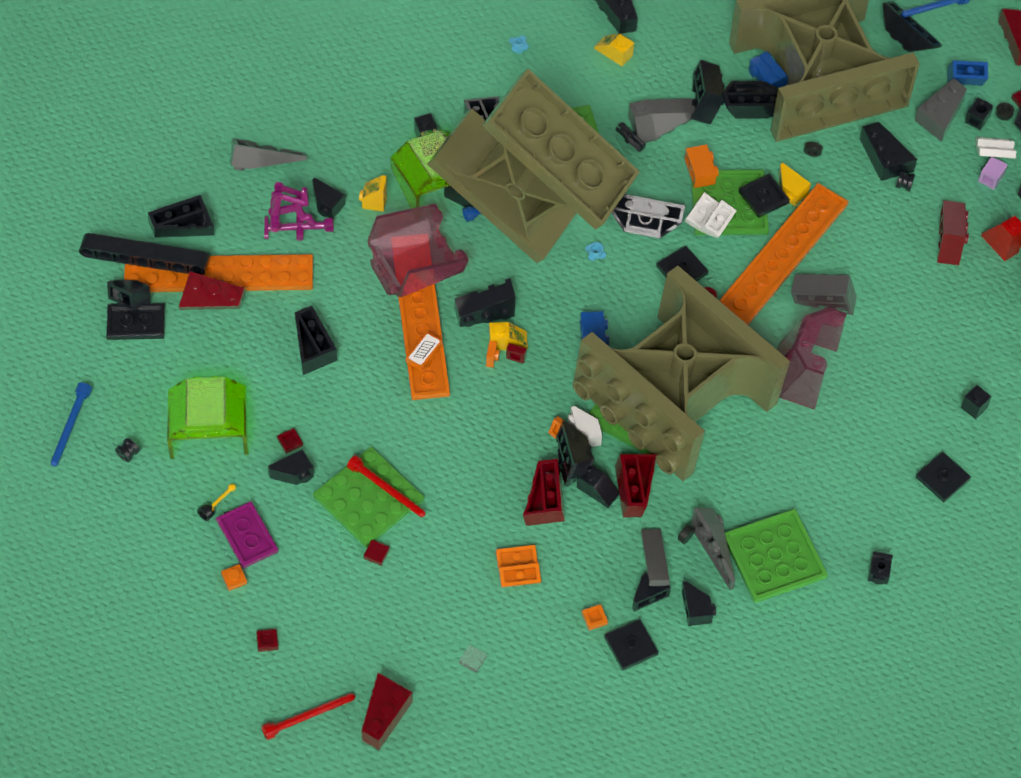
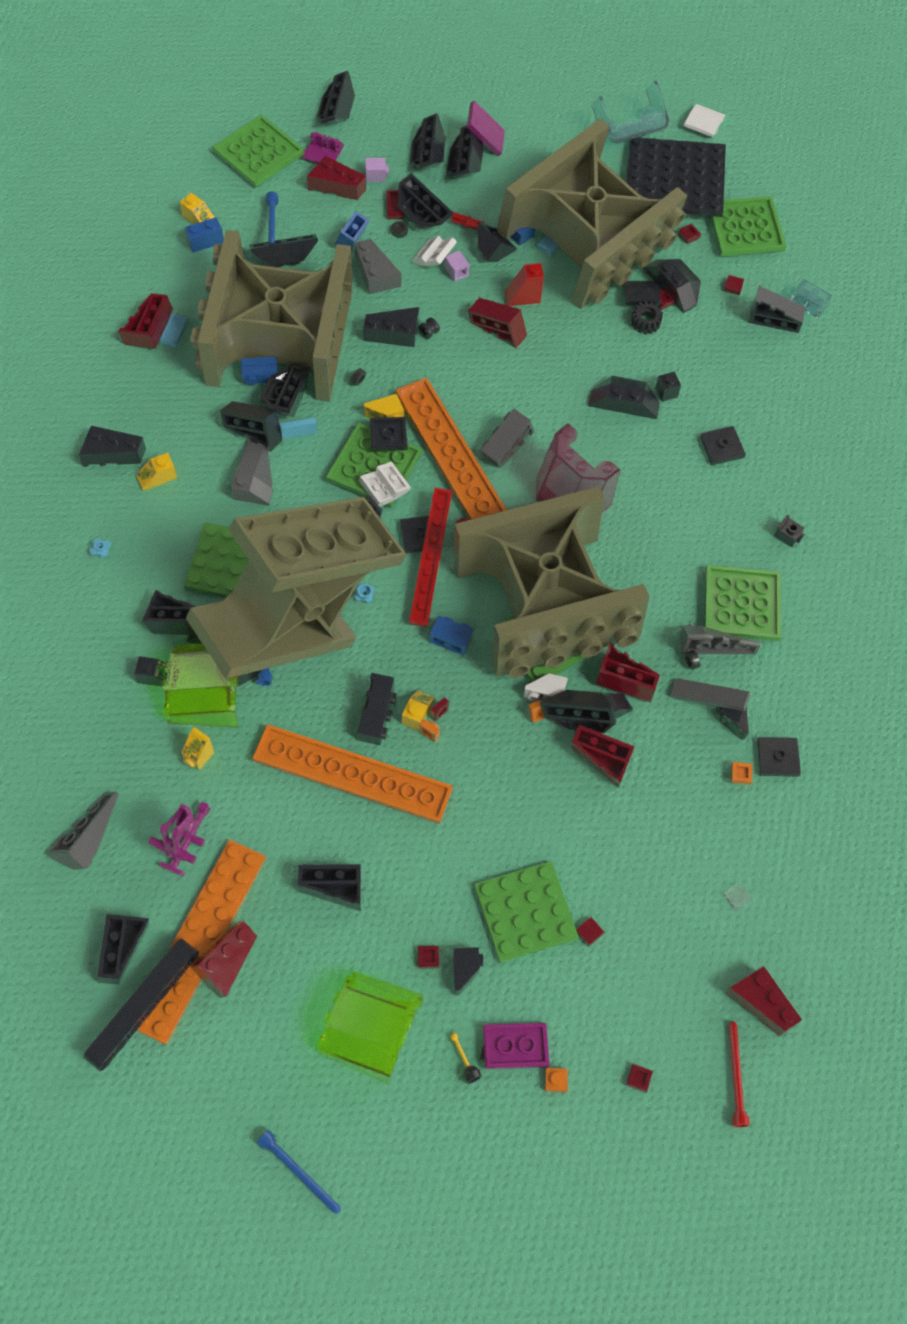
camera: 65 degrees left, 5 degrees up
black tile [106,303,165,340] -> none
black slope [107,280,150,310] -> none
black wheel [115,438,140,463] -> none
black slope [312,177,345,219] -> none
red piece [346,455,426,517] -> none
clear pink windscreen [368,204,468,297] -> none
tile [405,332,443,371] -> none
orange slope [496,545,541,588] -> none
black axle [615,122,646,152] -> none
black slope [681,581,716,626] -> none
orange brick [684,144,719,188] -> none
black brick [965,98,994,131] -> none
none -> medium azure tile [280,418,317,439]
none -> red plate [409,487,452,627]
none -> black wedge [588,376,660,419]

